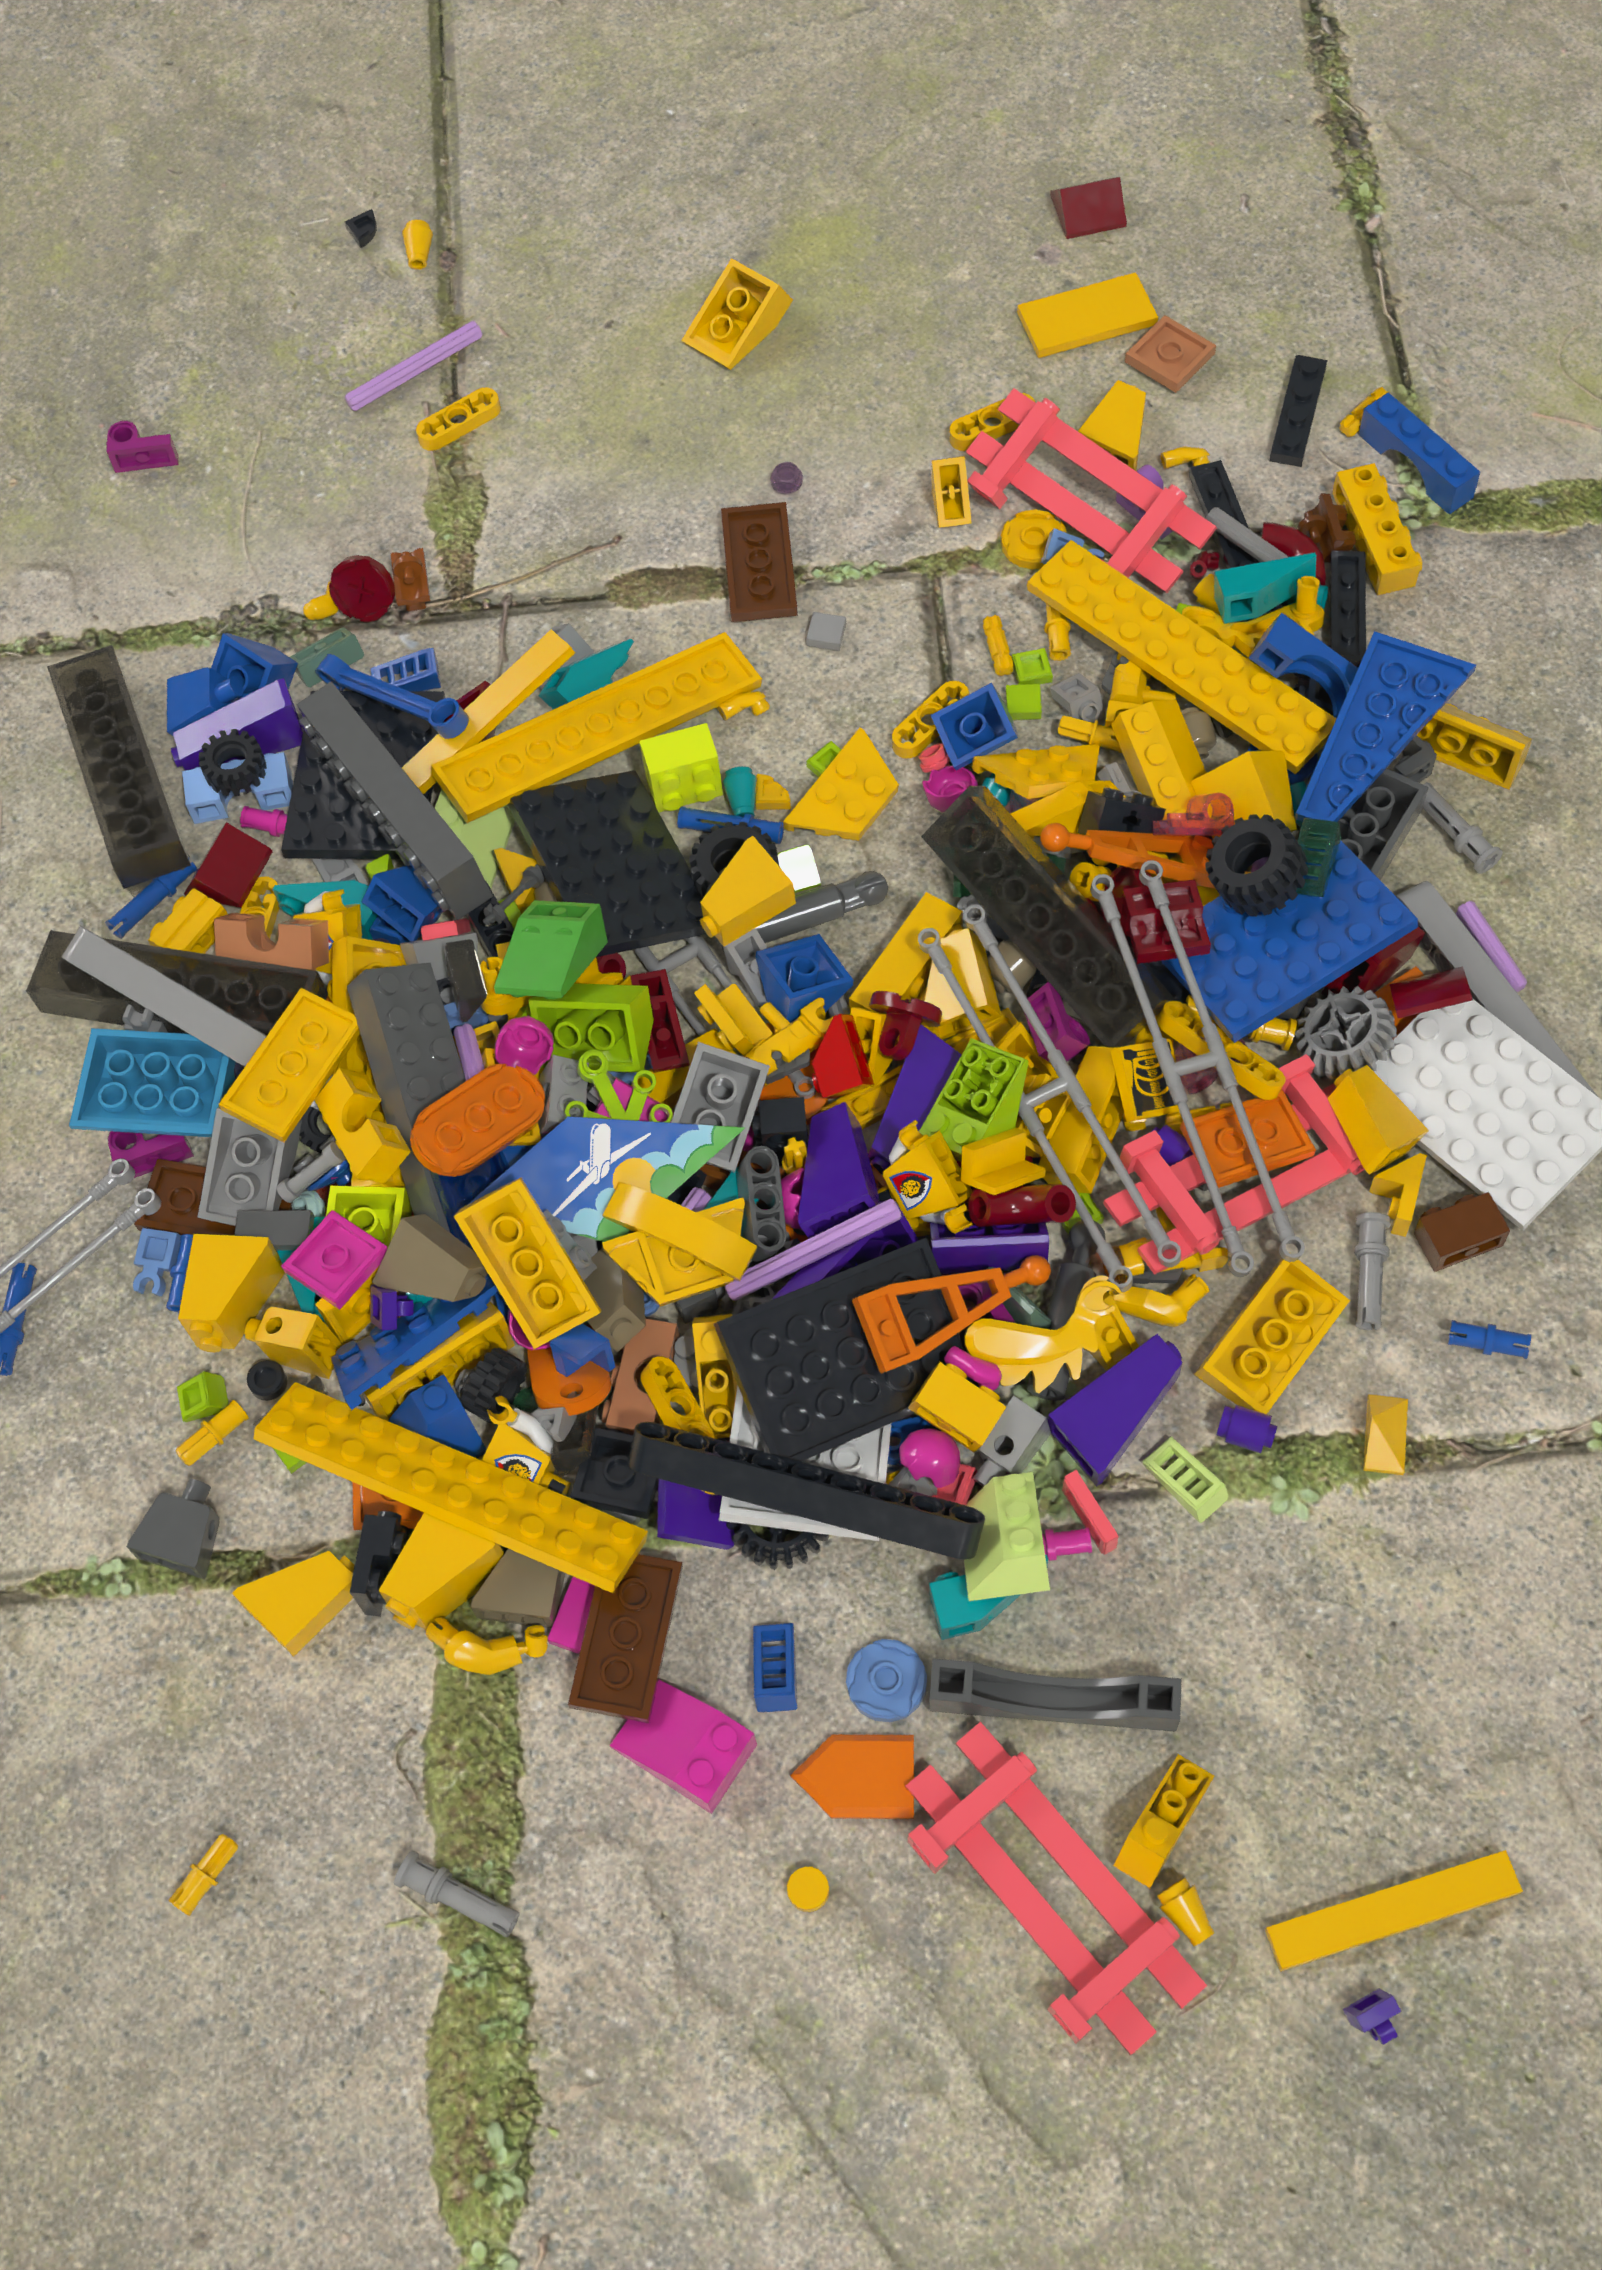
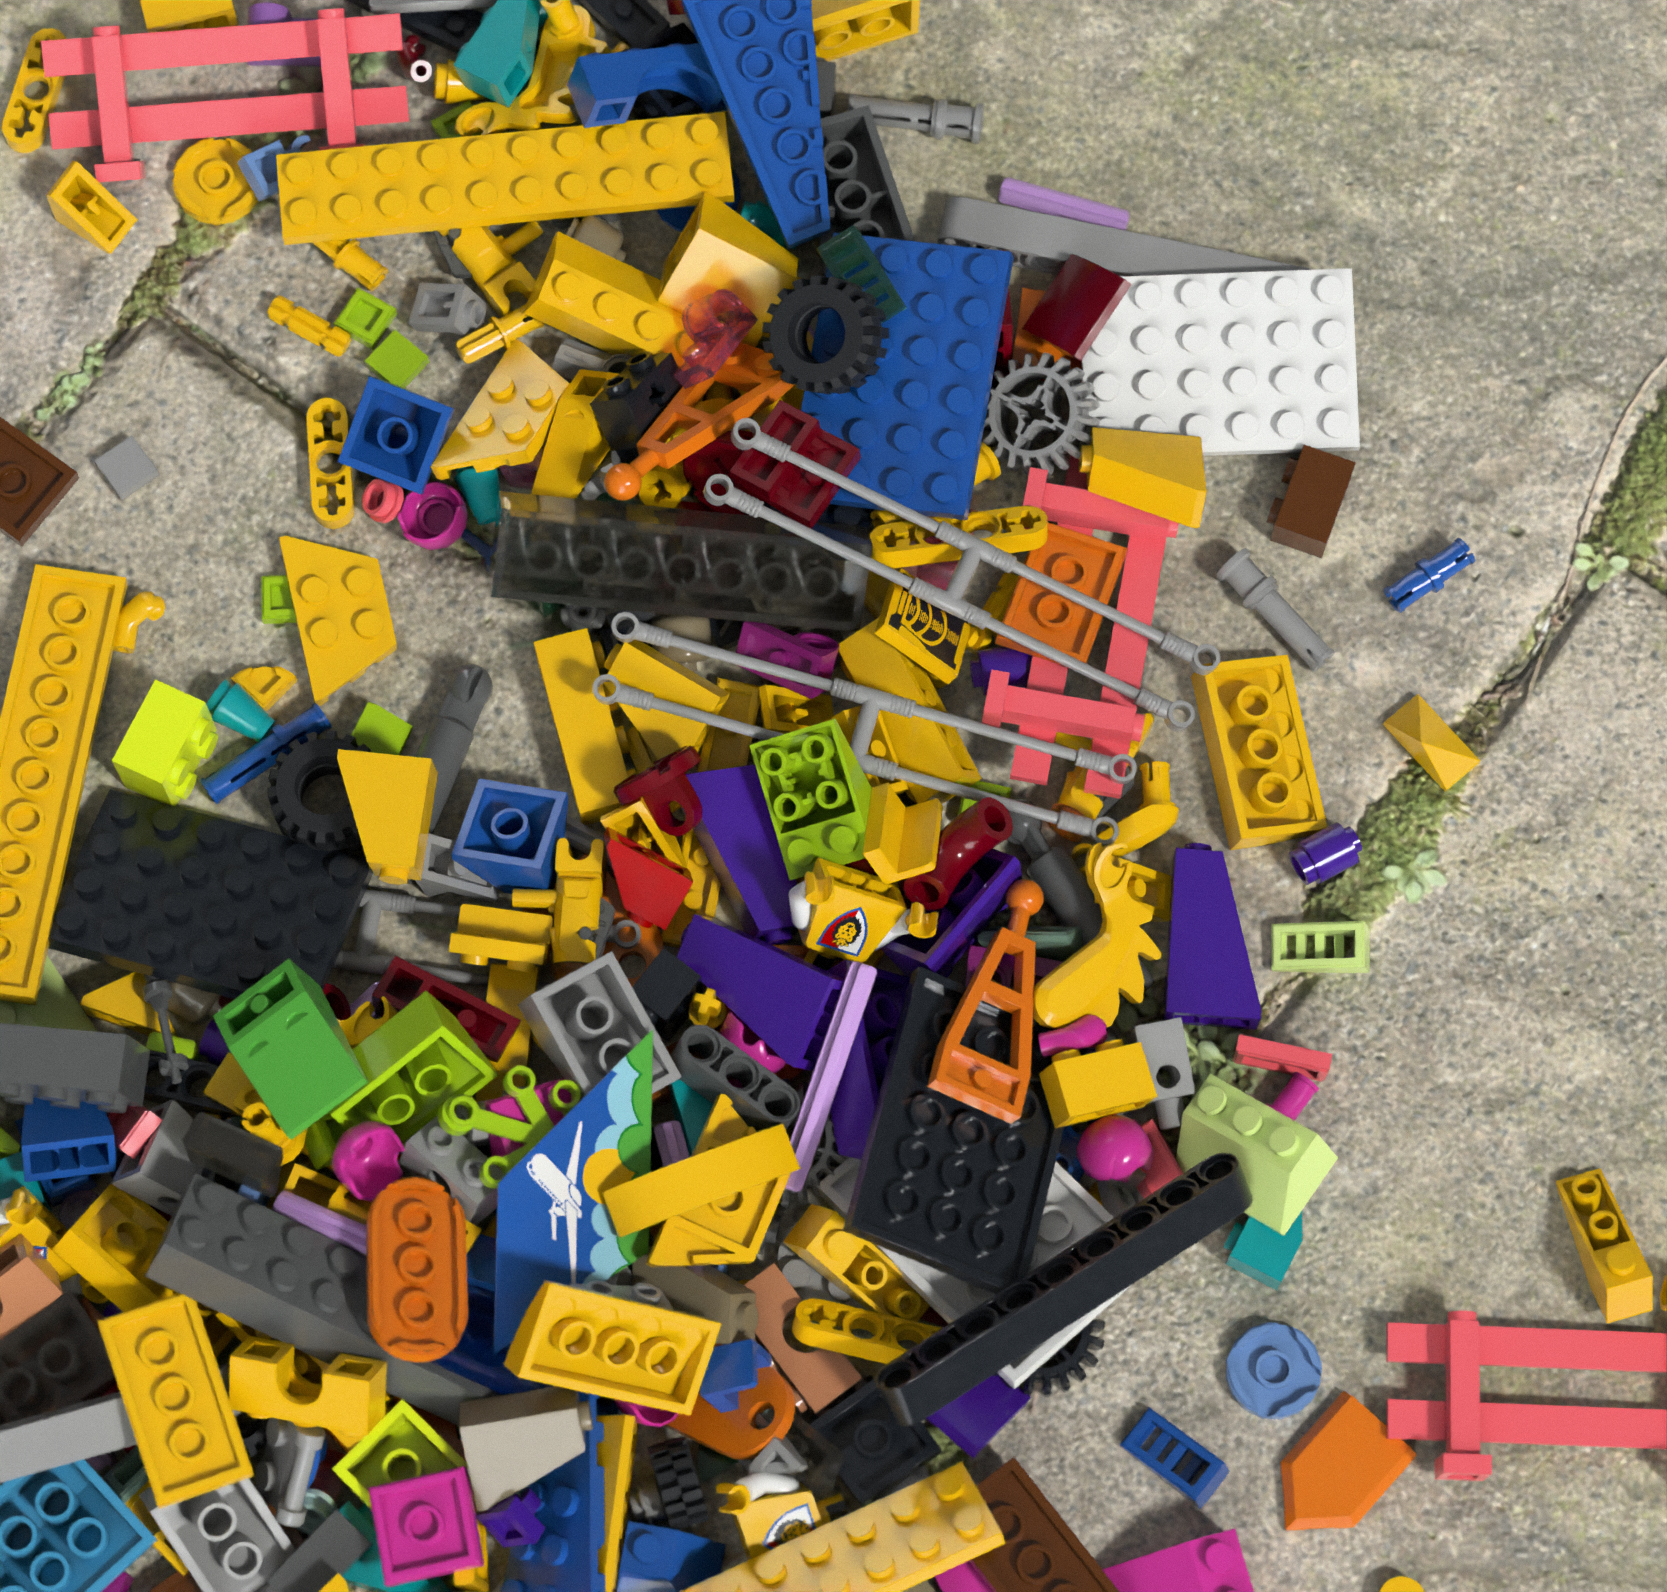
camera: 55 degrees left, 10 degrees up
dark grey arch [929,1658,1182,1732] -> none
yellow slope [1369,1153,1427,1237] -> none

